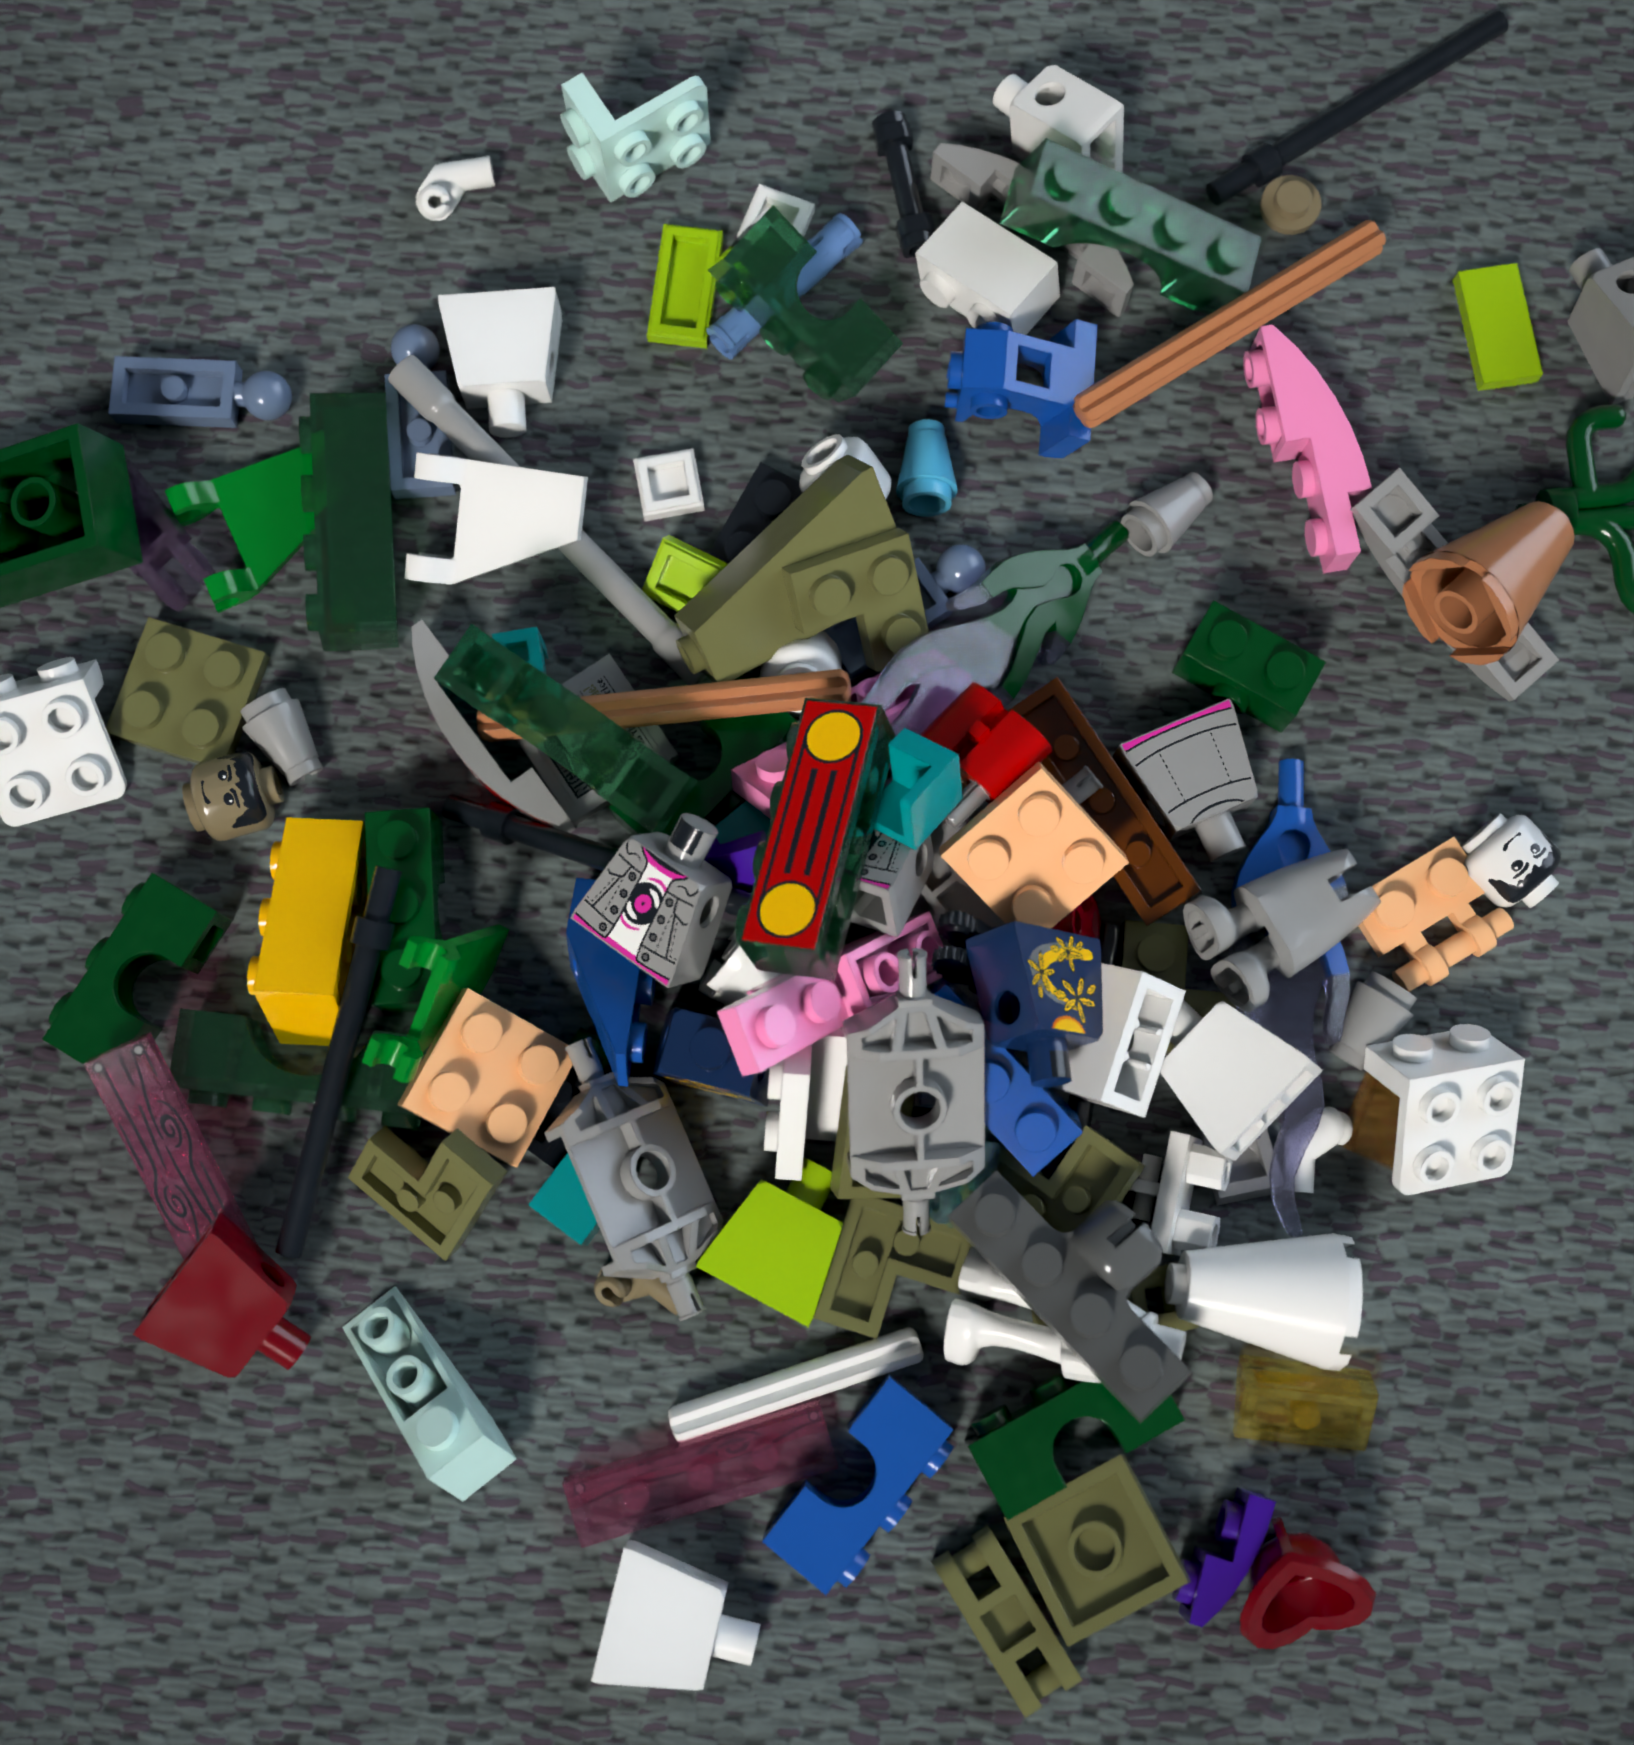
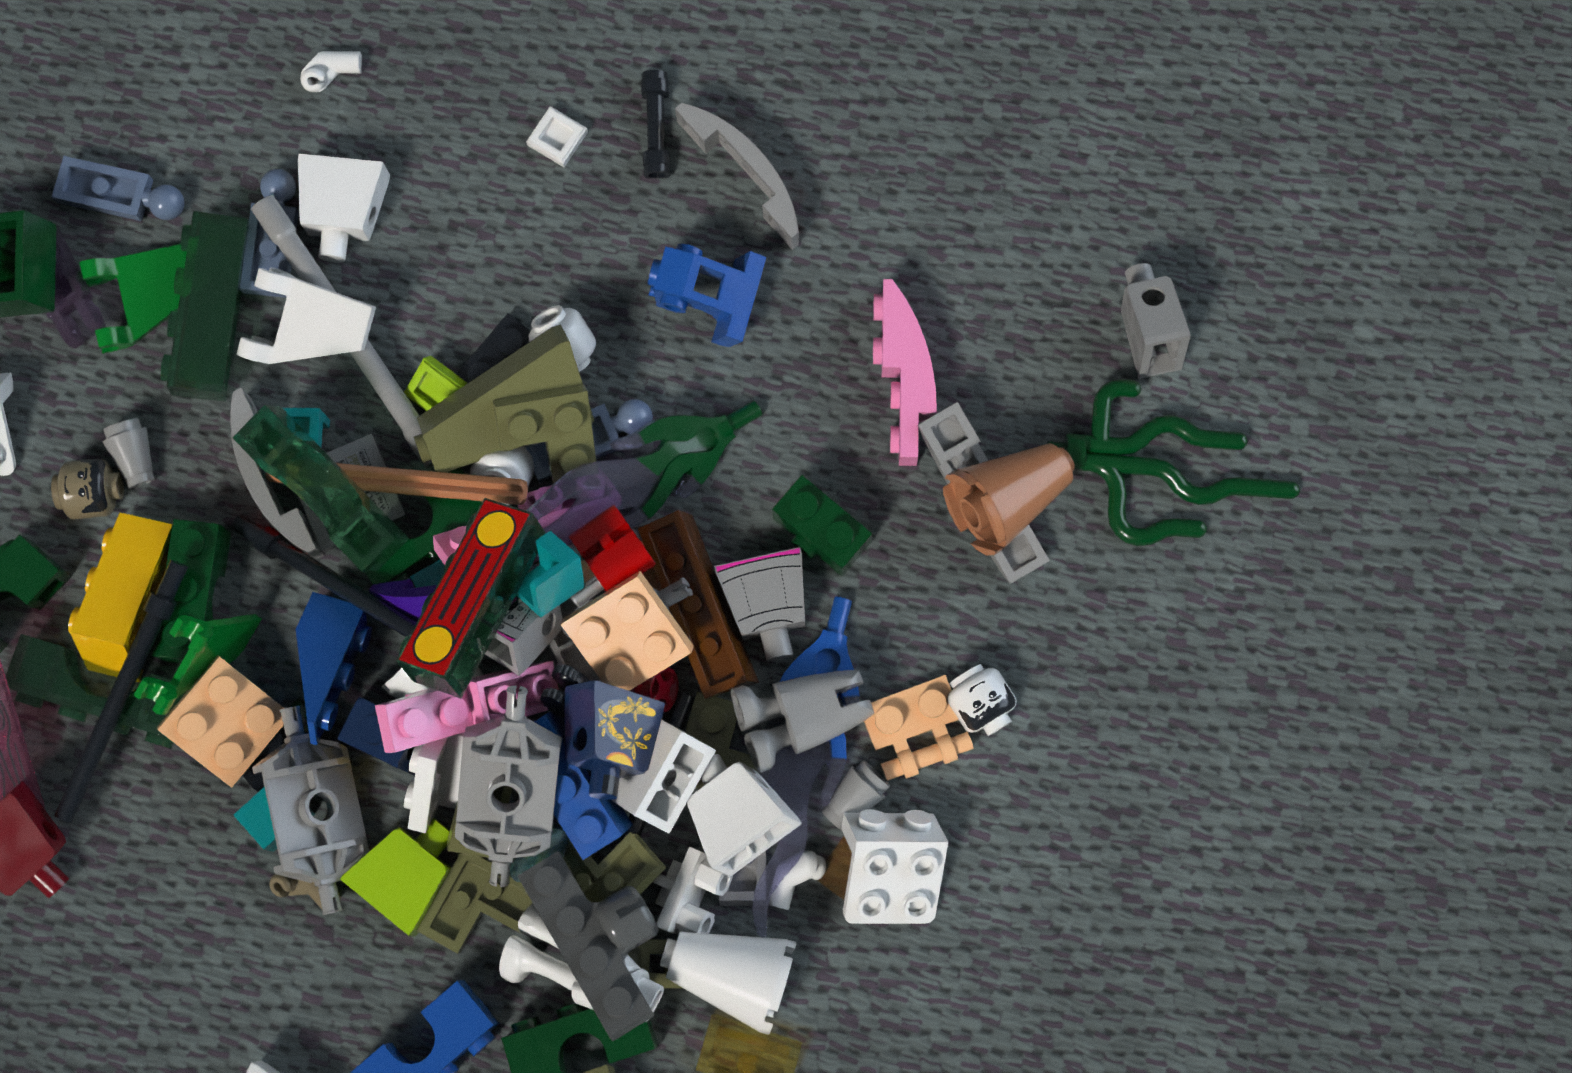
camera: 15 degrees right, 0 degrees up
olive plate [106,617,270,764] -> none
light aqua slope [342,1286,517,1501] -> none
olive plate [348,1126,508,1261] -> none
light aqua bracket [560,73,711,203] -> none
clear pink tile [562,1399,839,1548] -> none
light grey torso [571,813,732,988] -> none
white tile [633,448,705,521] -> none
lime tile [647,224,723,349] -> none
white axle [668,1327,923,1442] -> none
medium blue pin [706,213,863,359] -> none
clear green arch [708,205,903,403] -> none
medium azure cone [896,419,958,517] -> none
white brick [915,201,1060,335] -> none
white torso [993,65,1124,210] -> none
clear green arch [1000,138,1262,314] -> none
nougat axle [1073,220,1386,428] -> none
light grey cone [1121,472,1213,556] -> none
black bar [1206,10,1508,206] -> none
dark tan plate [1260,175,1321,235] -> none
lime tile [1453,263,1543,391] -> none

